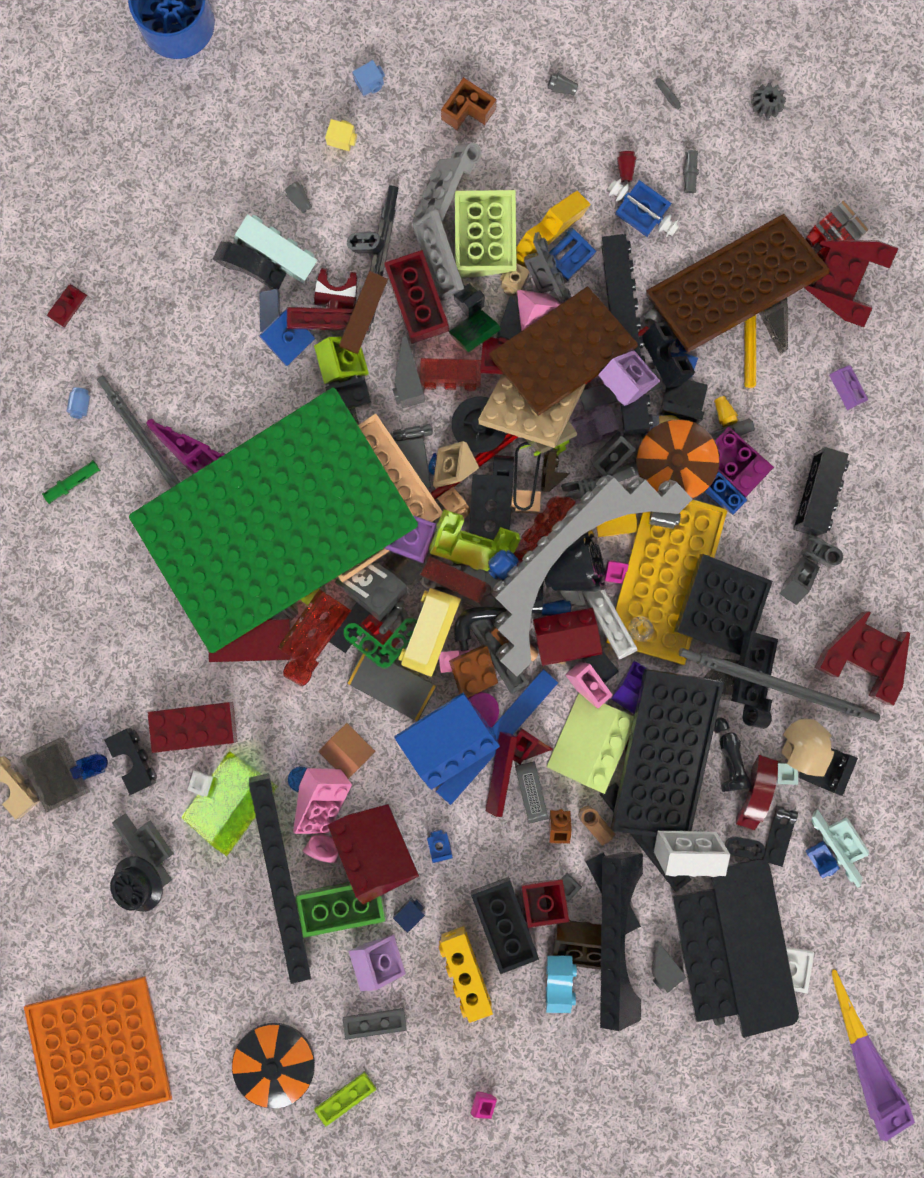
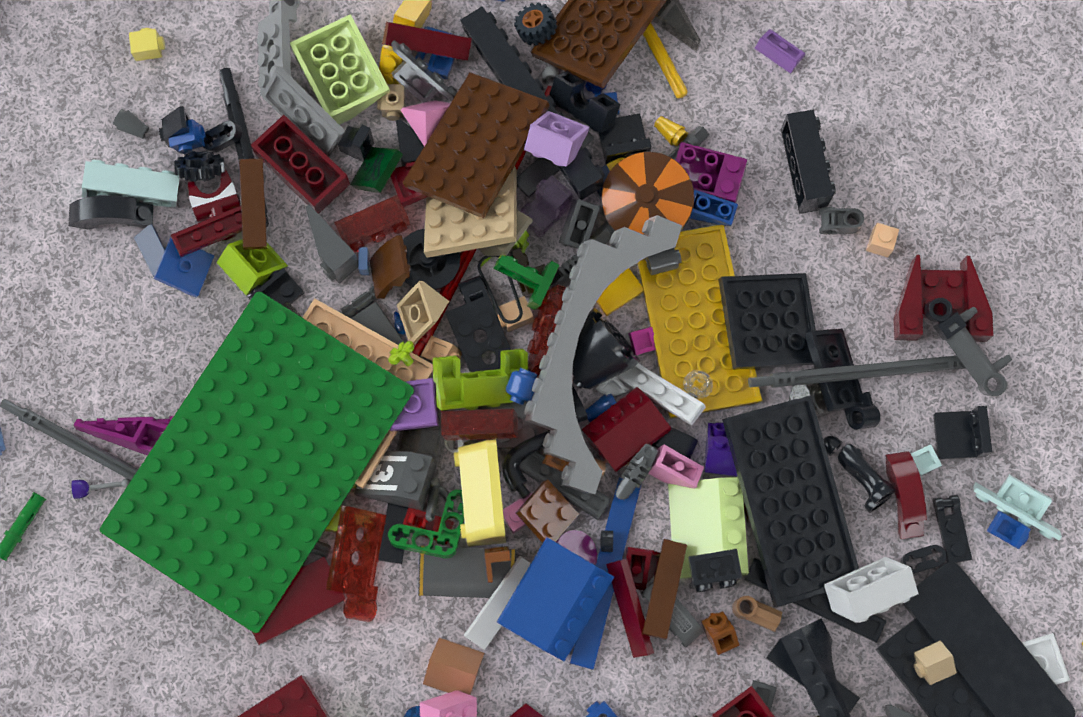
camera: 25 degrees left, 10 degrees down
dark grey arch [779,556,820,605] -> none
tan brick [781,719,834,776] -> none
none -> hinge [71,478,131,499]
none -> black slope [159,106,190,147]
none -> blue bracket [169,119,205,154]
none -> black gear [174,151,225,182]
none -> medium blue tile [358,247,369,276]
none -> reddish brown slope [369,235,410,299]
none -> dark red tile [382,21,472,61]
none -> lime plant [388,341,414,366]
none -> white tile [464,556,531,650]
none -> dark orange panel [484,546,510,583]
none -> green bracket [493,255,559,310]
none -> black wheel [514,2,557,46]
none -> black axle [600,530,613,552]
none -> dark grey hinge [615,443,659,500]
none -> reddish brown tile [642,539,687,640]
none -> black bracket [688,549,742,593]
none -> light nougat brick [866,223,899,258]
none -> tan brick [914,641,957,685]
none -> dark grey piece [924,298,1012,396]

